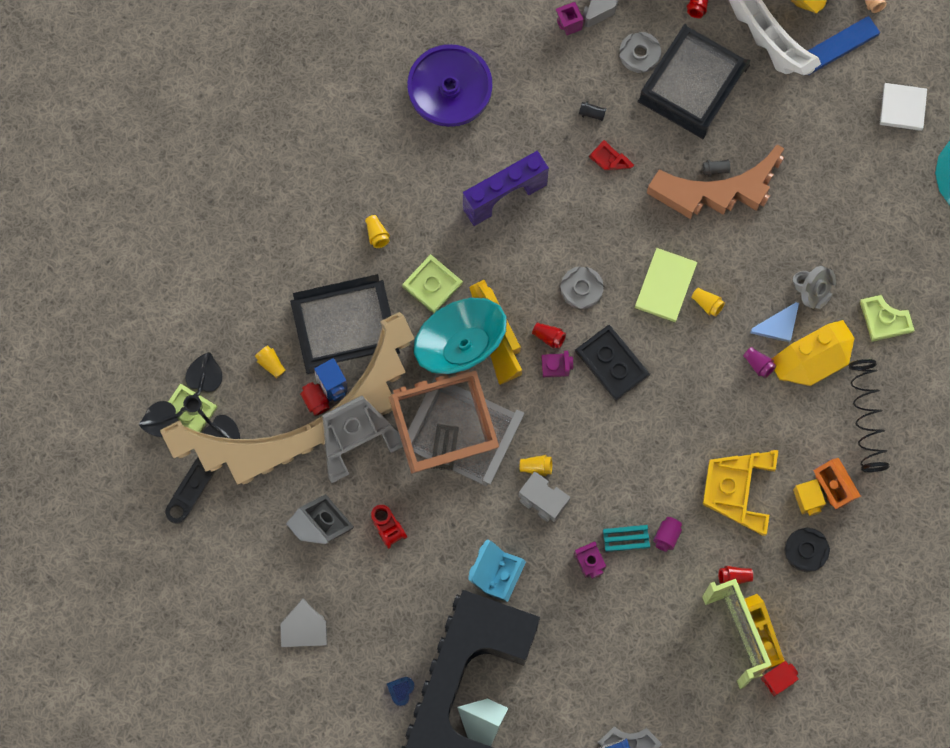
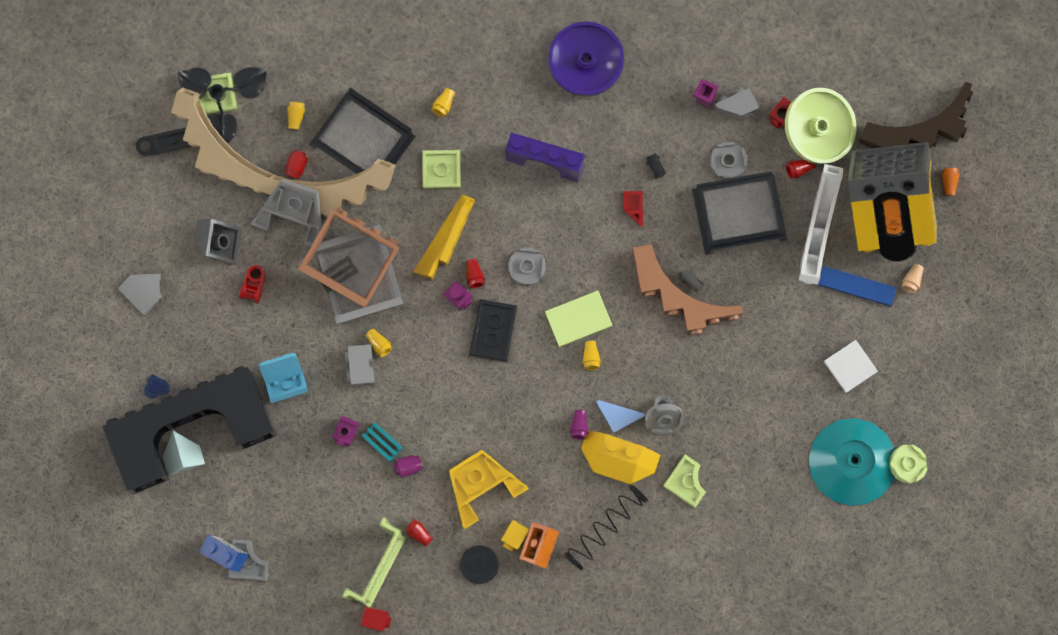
camera: 50 degrees right, 5 degrees up
blue brick [314,358,348,402] -> none
teal dish [413,298,507,374] -> none
yellow slope [737,594,784,669] -> none

